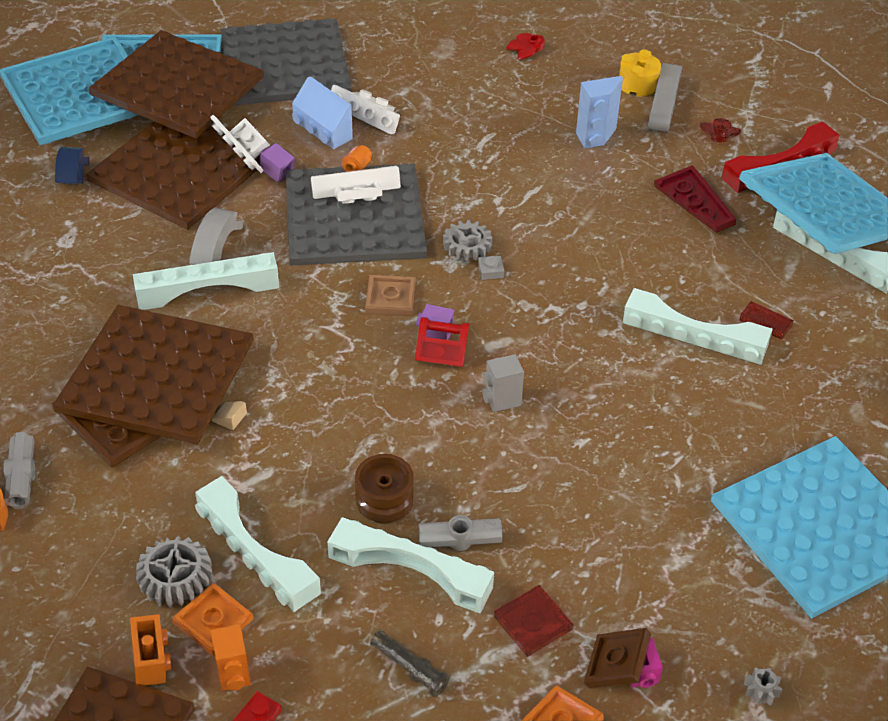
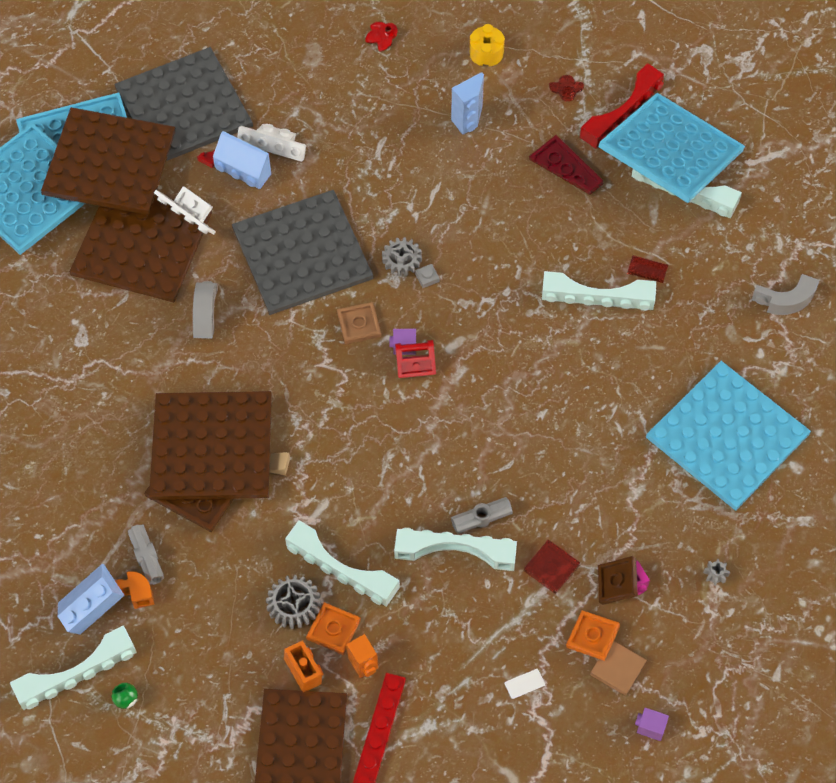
camera: 15 degrees left, 15 degrees up
dark blue brick [55,147,90,184] -> none
light aqua arch [133,252,279,310] -> none
medium lavender brick [259,143,295,183] -> none
white bracket [311,166,400,204] -> none
orange brick [342,145,372,172] -> none
reddish brown wheel [355,454,414,523] -> none
clear smoke pin [370,630,450,697] -> none
light grey brick [482,354,524,412] -> none
light grey beam [648,63,683,132] -> none
none -> red tile [197,150,215,168]

